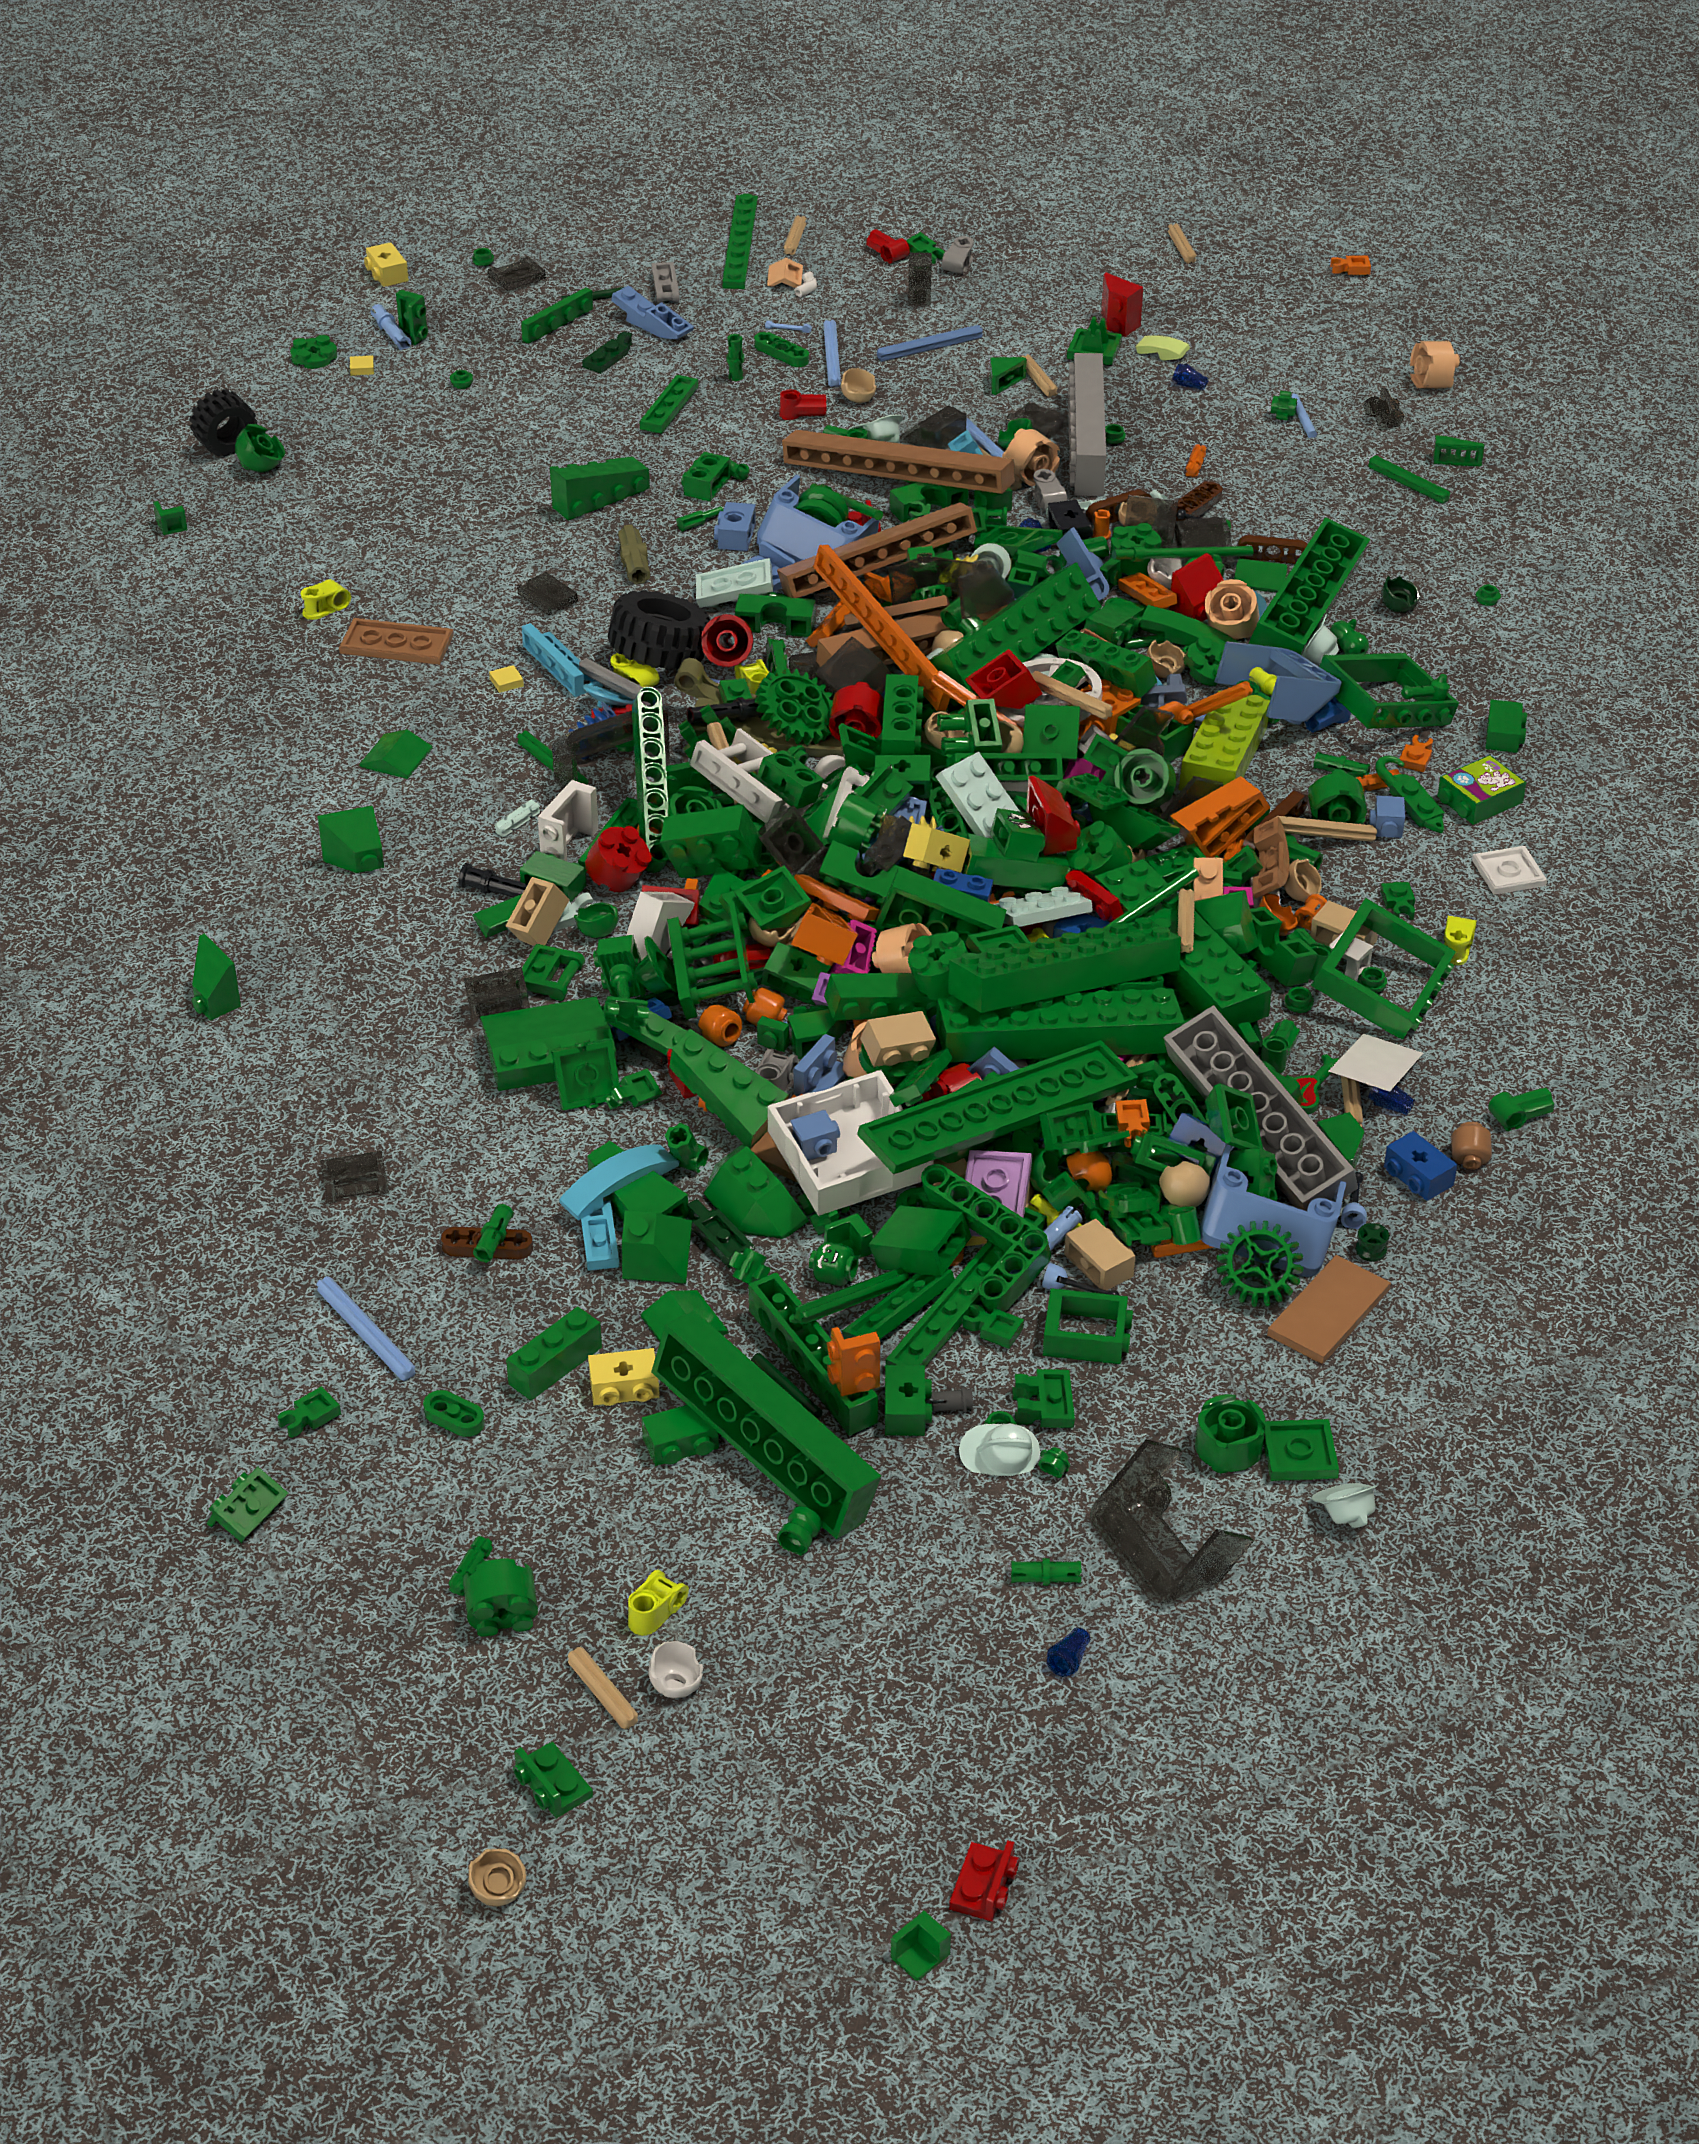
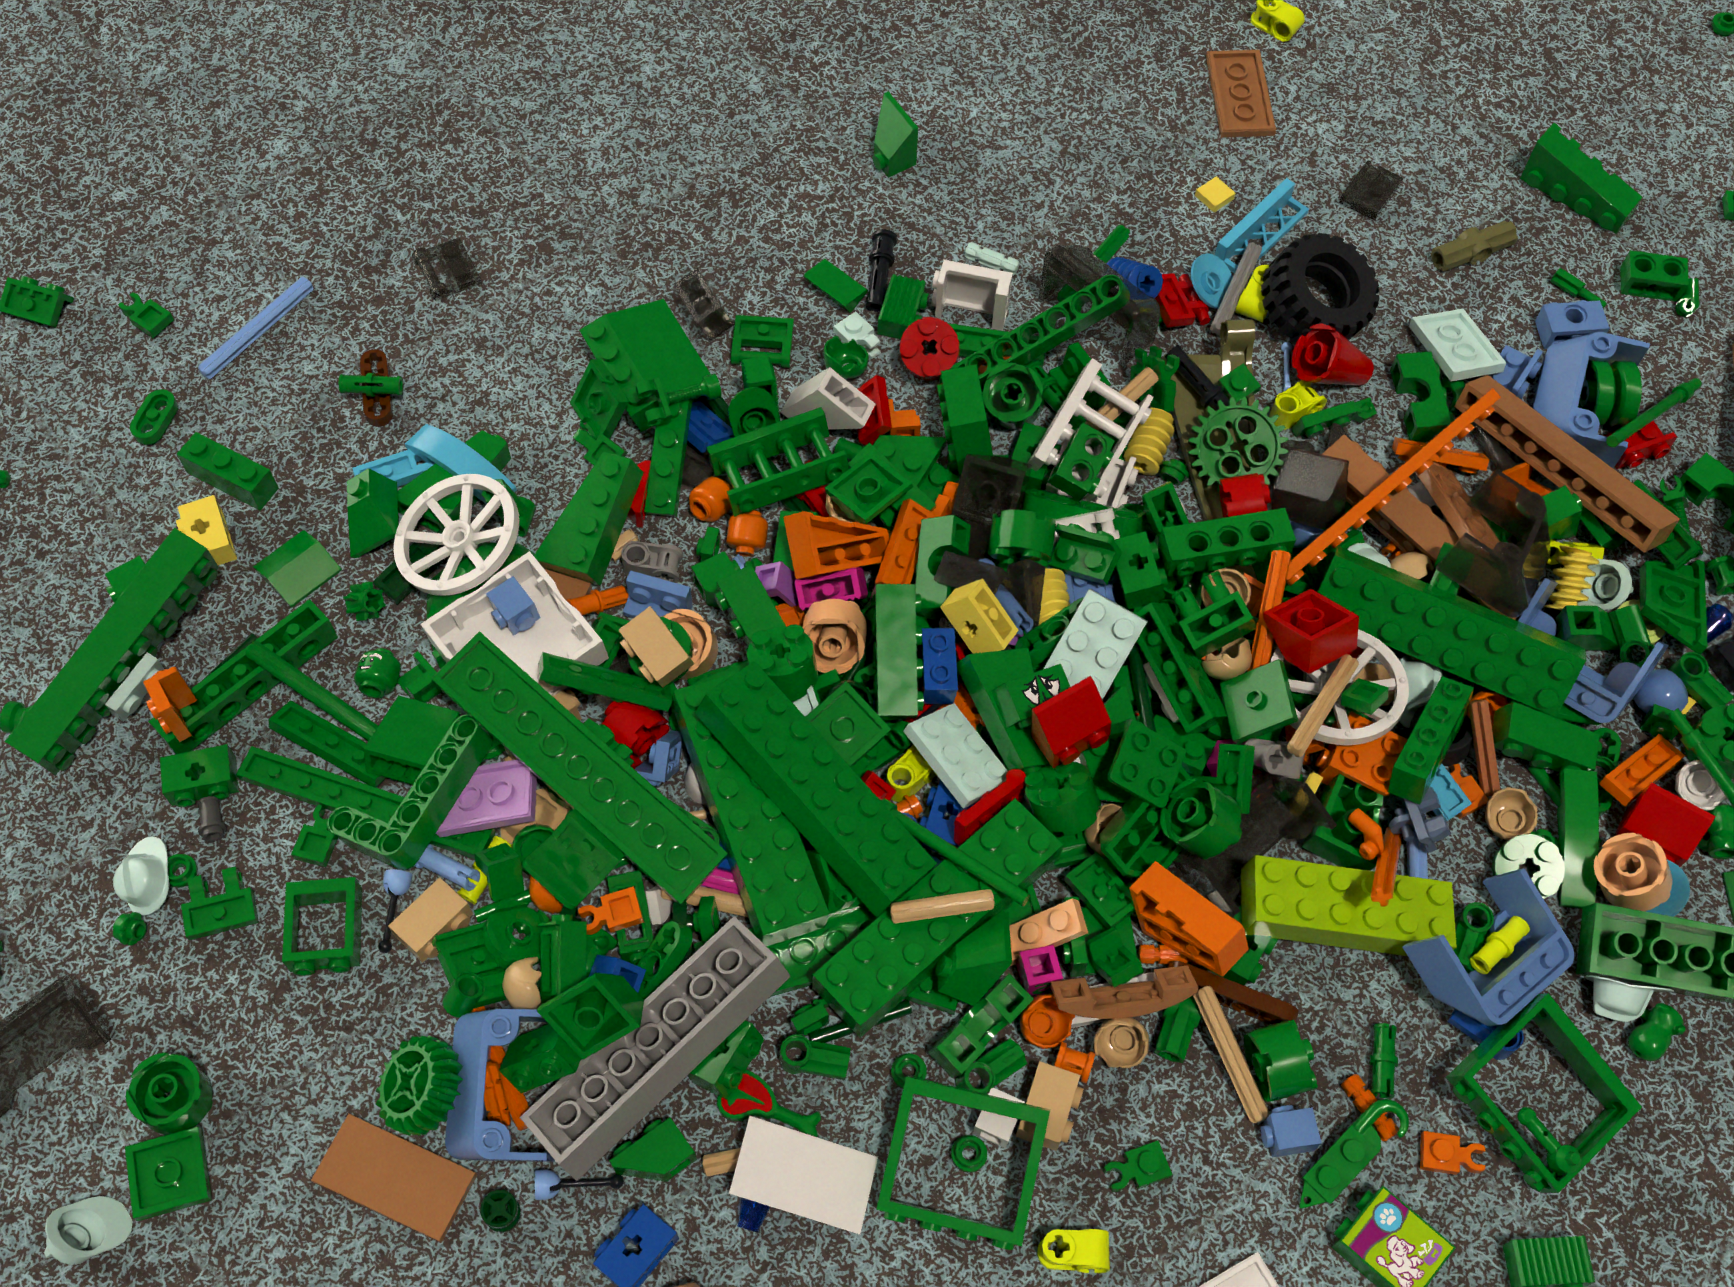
camera: 75 degrees right, 20 degrees up
green slope [192,933,241,1021] -> none
green slope [359,729,433,779] -> none
tan brick [506,877,570,946] -> none
green gear [911,585,952,601] -> none
none -> white wheel [393,474,519,596]

